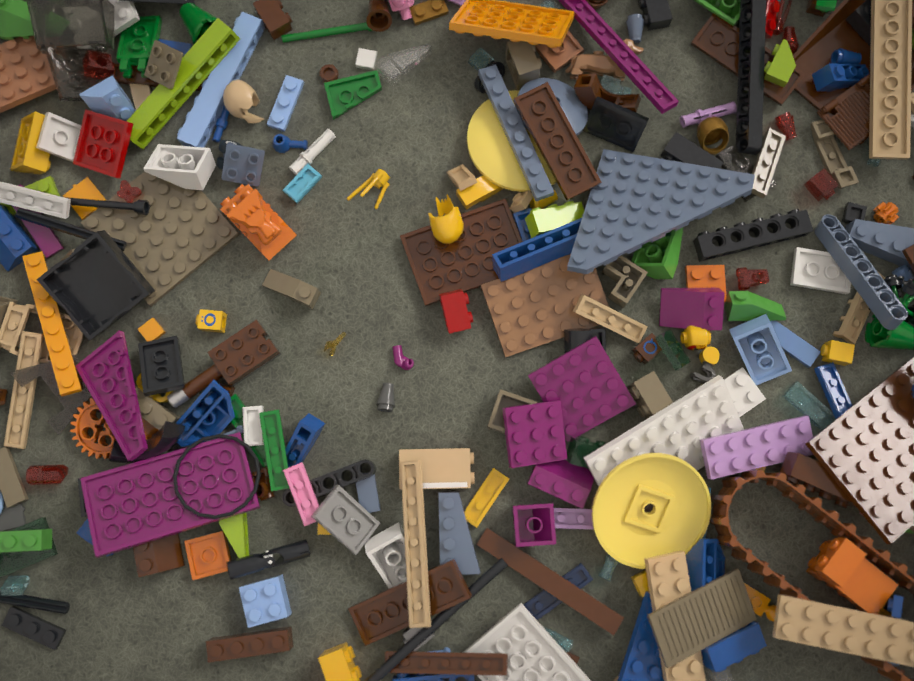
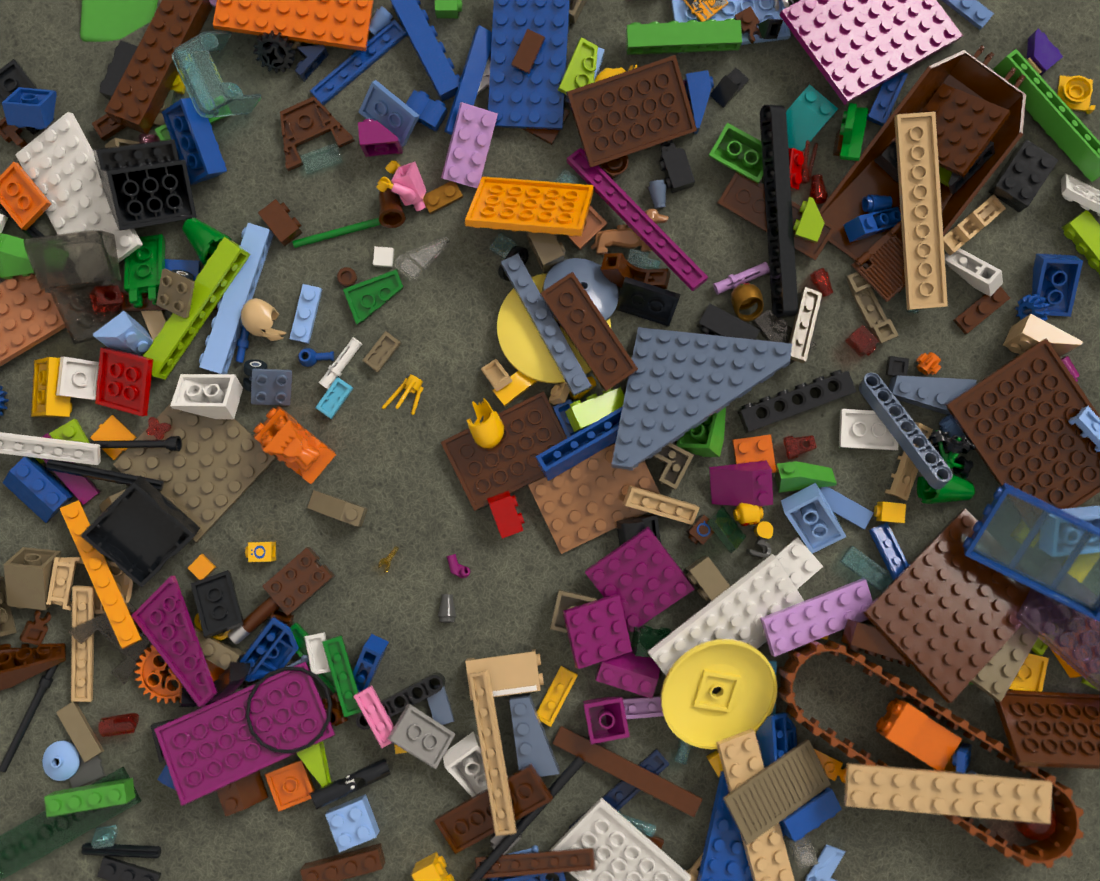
camera: 10 degrees left, 5 degrees up
none -> dark tan plate [362,331,401,373]

